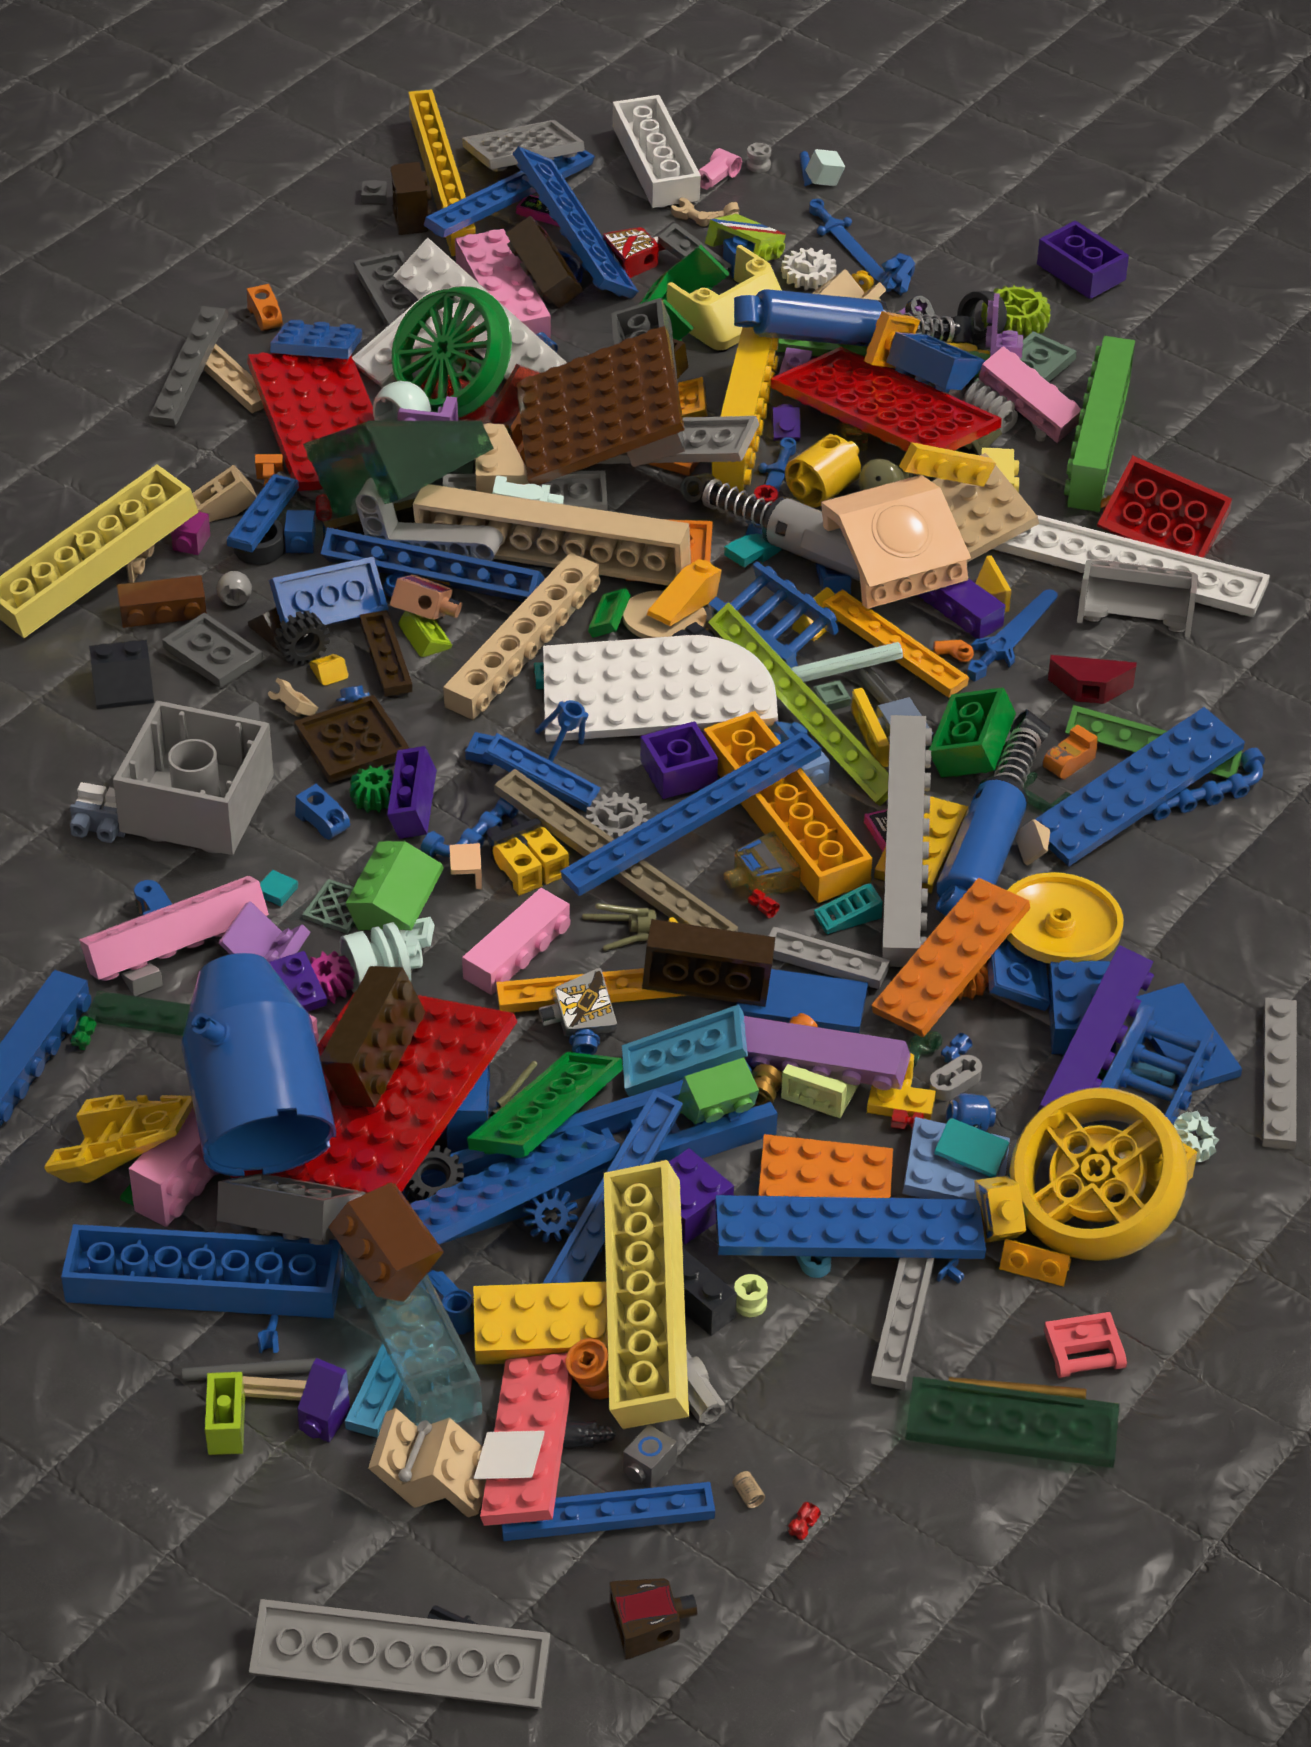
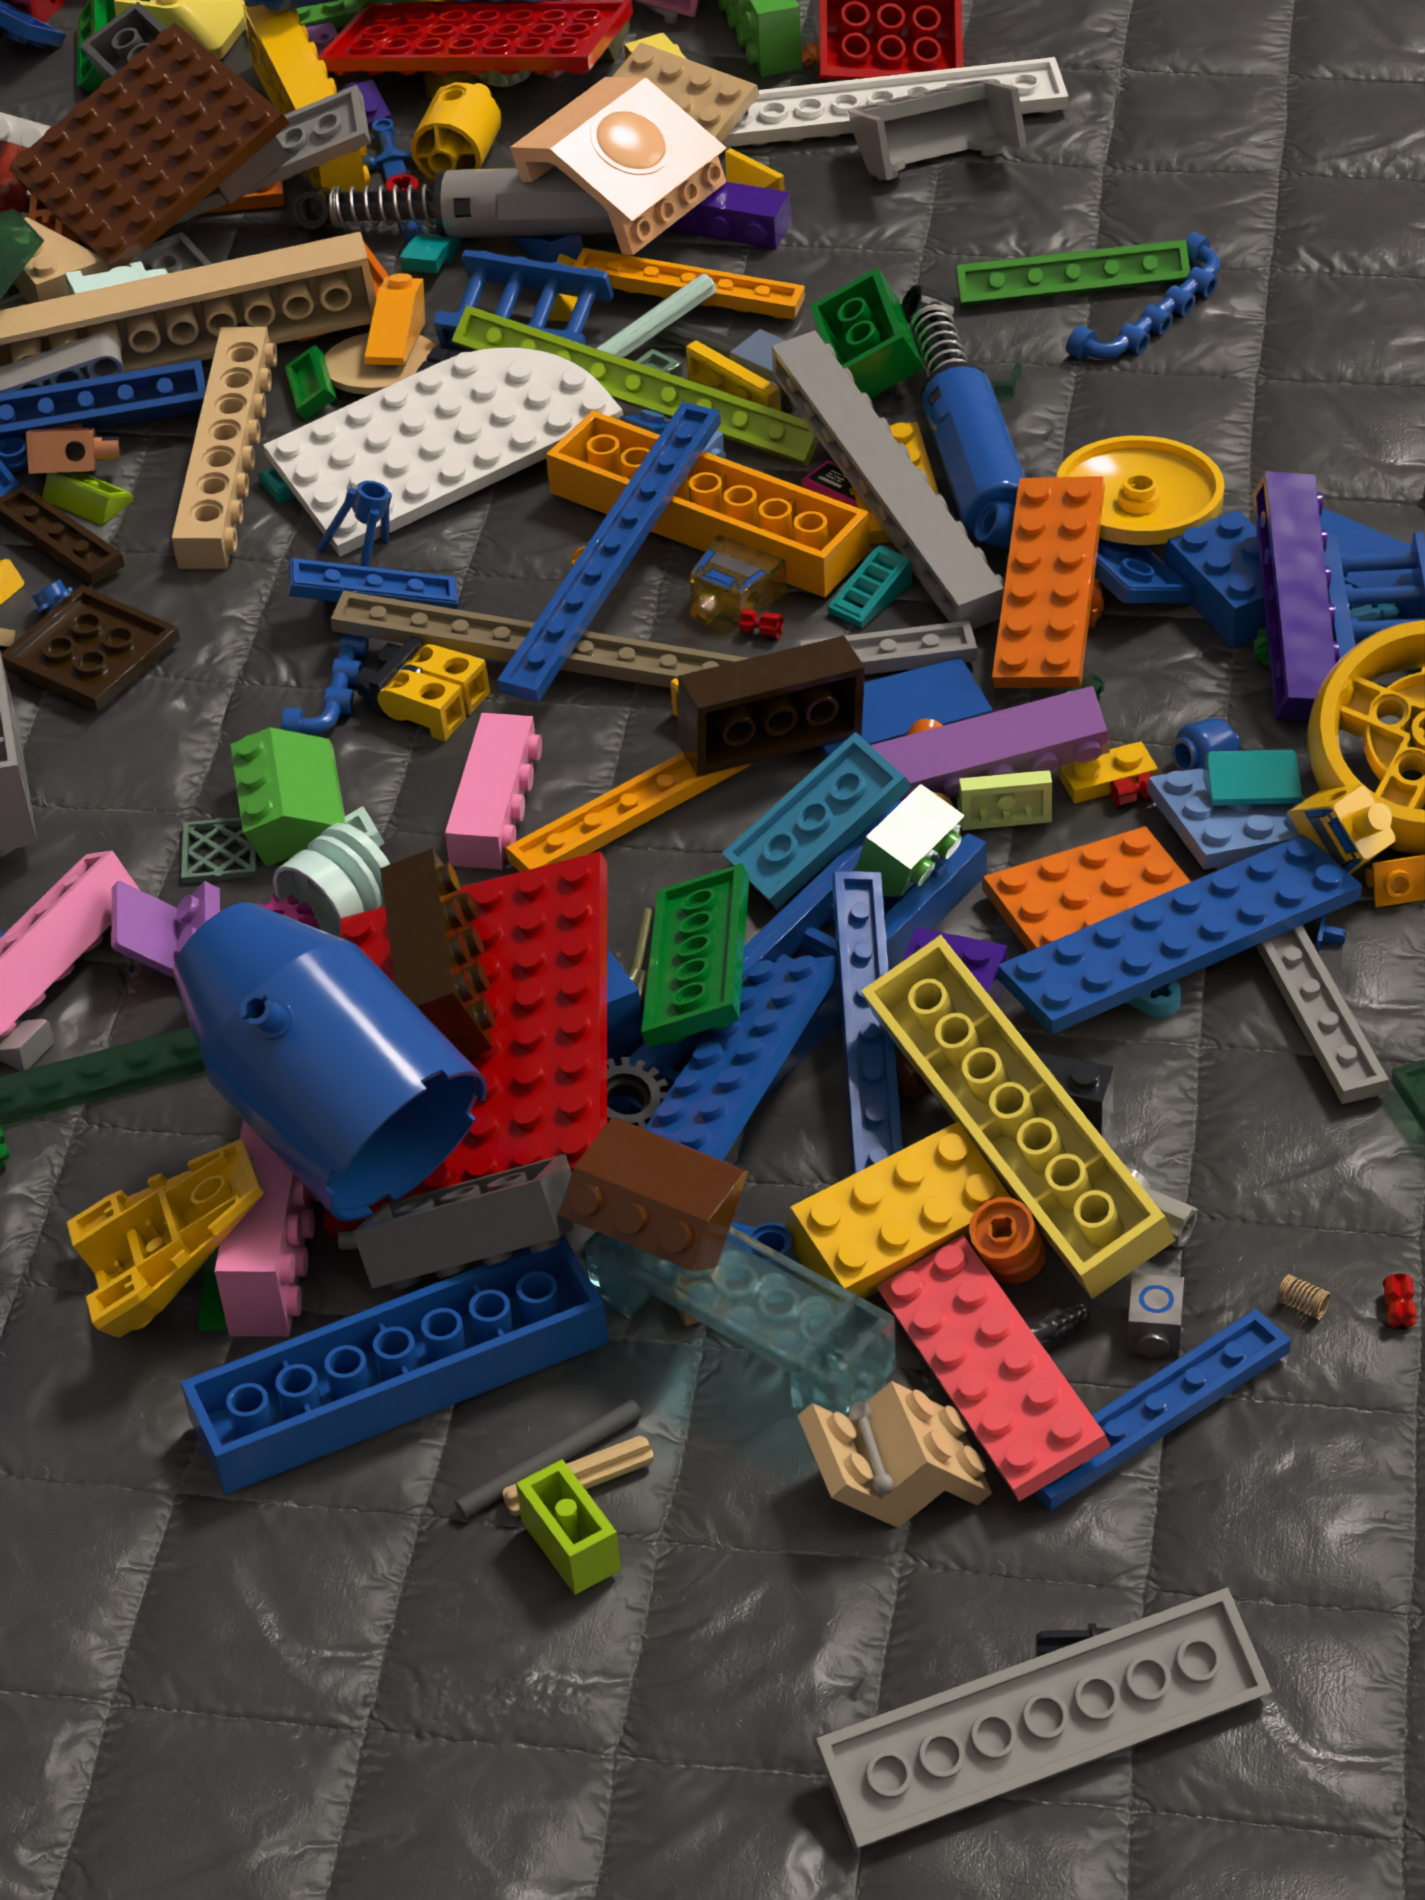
camera: 25 degrees left, 0 degrees up
blue hand [258,1314,279,1353] -> none
teal tile [260,870,298,906] -> none
blue leg [295,784,351,840] -> none
dark purple slope [297,1358,350,1443] -> none
dark azure plate [345,1342,416,1438] -> none
green gear [349,765,394,813] -> none
dark purple brick [387,746,437,839] -> none
light nougat panel [450,843,482,889] -> none
blue plate [465,732,494,765] -> none
white sticker [474,1431,545,1479] -> none
blue gear [522,1186,579,1242] -> none
torso [539,968,617,1036] -> none
blue plate [569,1028,600,1055] -> none
olive plant [582,903,656,951] -> none
light grey gear [586,792,650,839] -> none
torso [609,1578,698,1660] -> none
dark purple slope [640,721,718,799] -> none
yellowish green wheel [734,1274,768,1317] -> none
olive hair [859,459,912,491] -> none
yellow plate [899,442,996,487] -> none
light grey beam [929,1055,982,1101] -> none
orange arm [933,640,974,662] -> none
blue piece [941,1033,972,1063] -> none
blue sword [967,589,1058,681] -> none
tan slope [1015,819,1050,866] -> none
blue plate [1034,707,1245,867] -> none
orange leg [1042,724,1098,779] -> none
dark red slope [1048,655,1137,704] -> none

